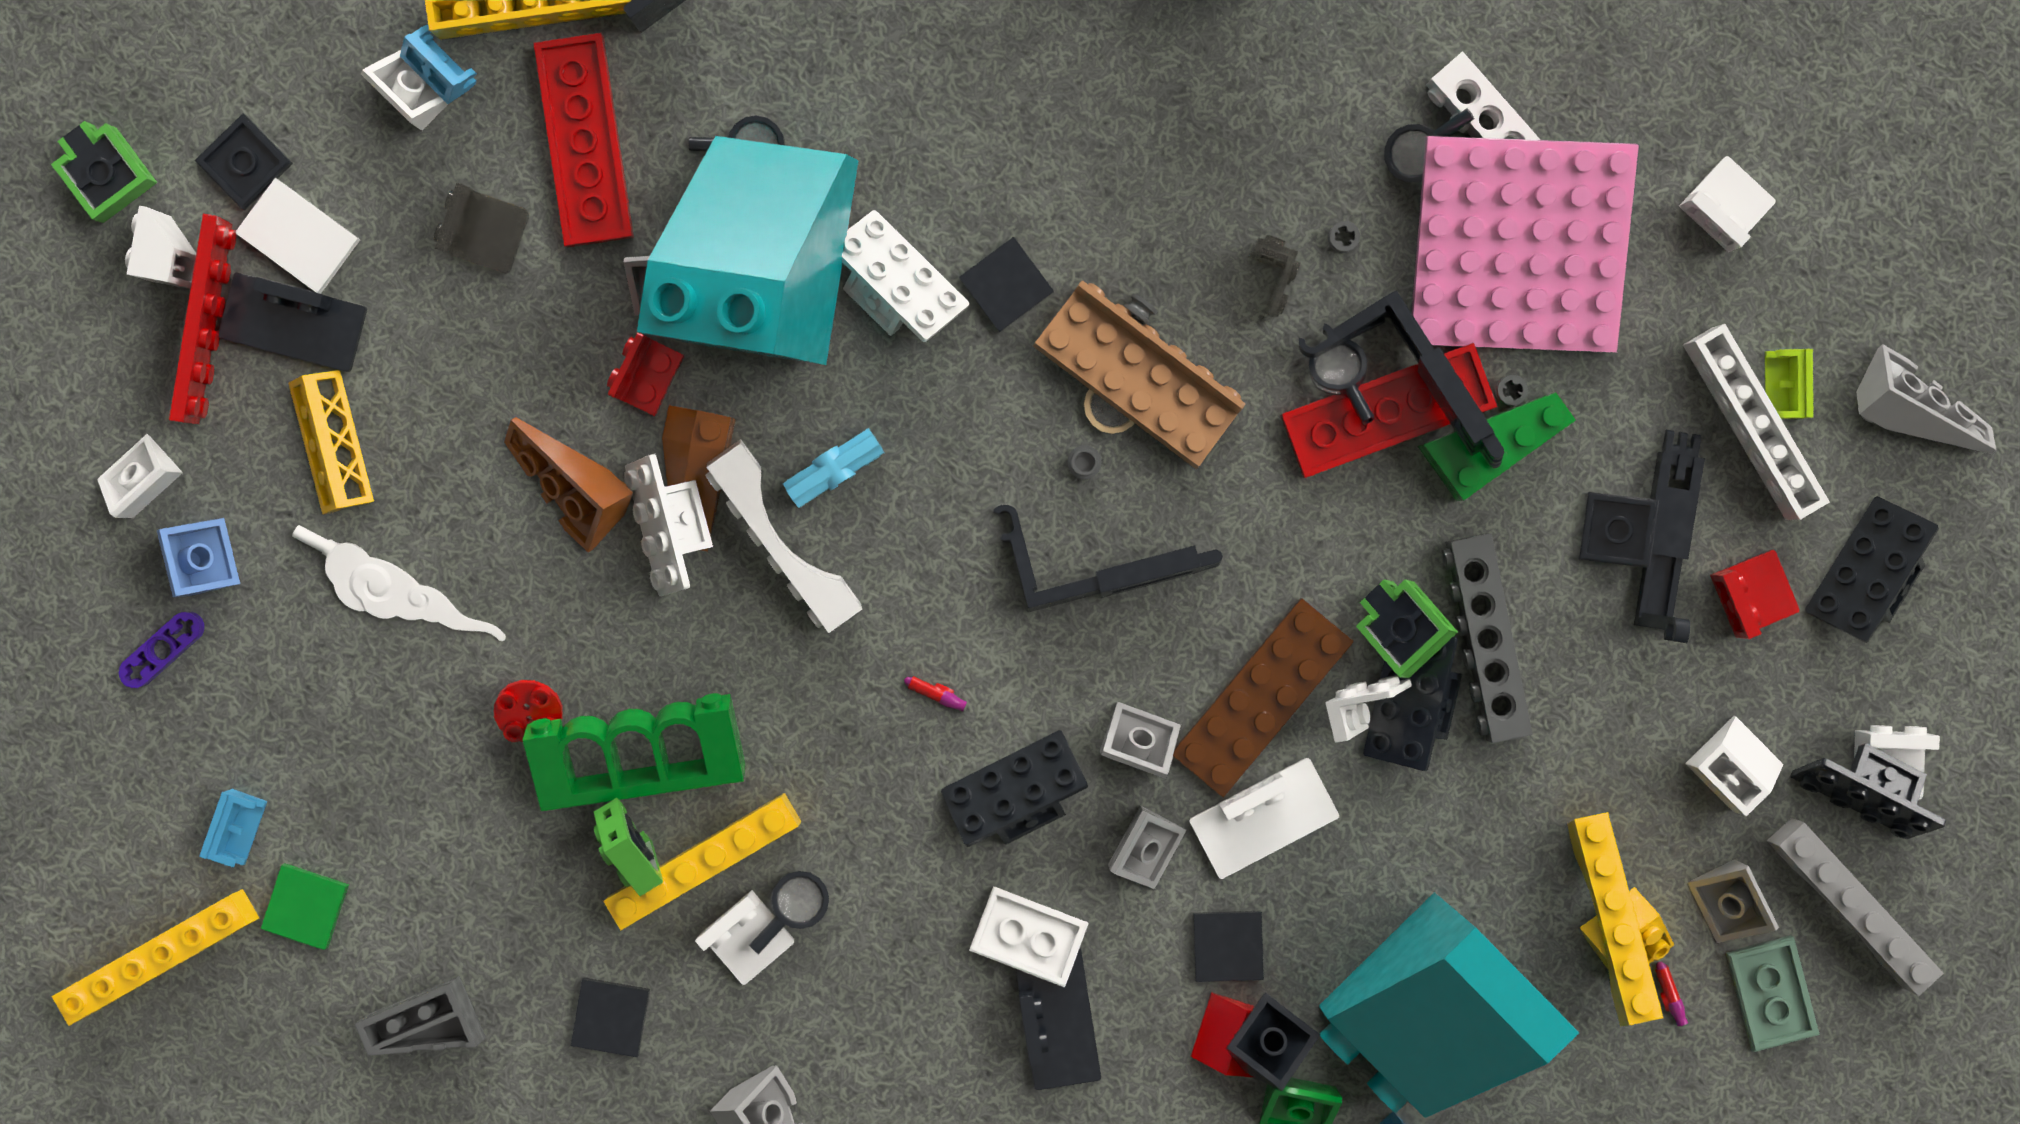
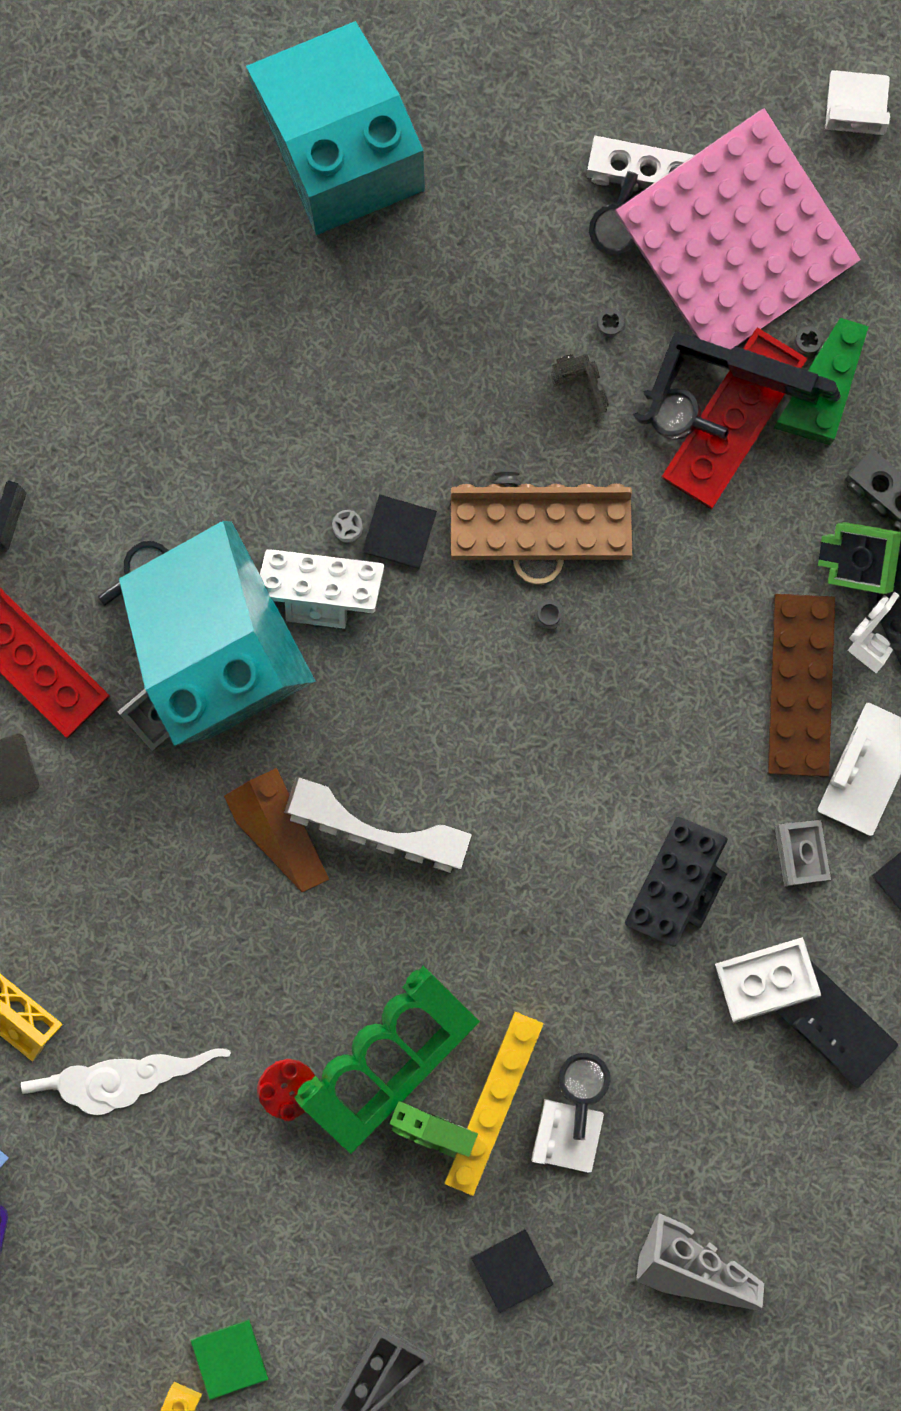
camera: 35 degrees left, 5 degrees down
dark azure hinge [199,789,267,867] -> none
dark orange wedge [504,417,633,552] -> none
red bracket [607,333,685,416] -> none
white bracket [624,454,713,596] -> none
medium azure piece [783,428,885,508] -> none
piece [904,676,967,712] -> none
black hinge [993,505,1223,612] -> none
light grey slope [1099,702,1181,779] -> none
none -> light grey wheel [332,510,363,543]

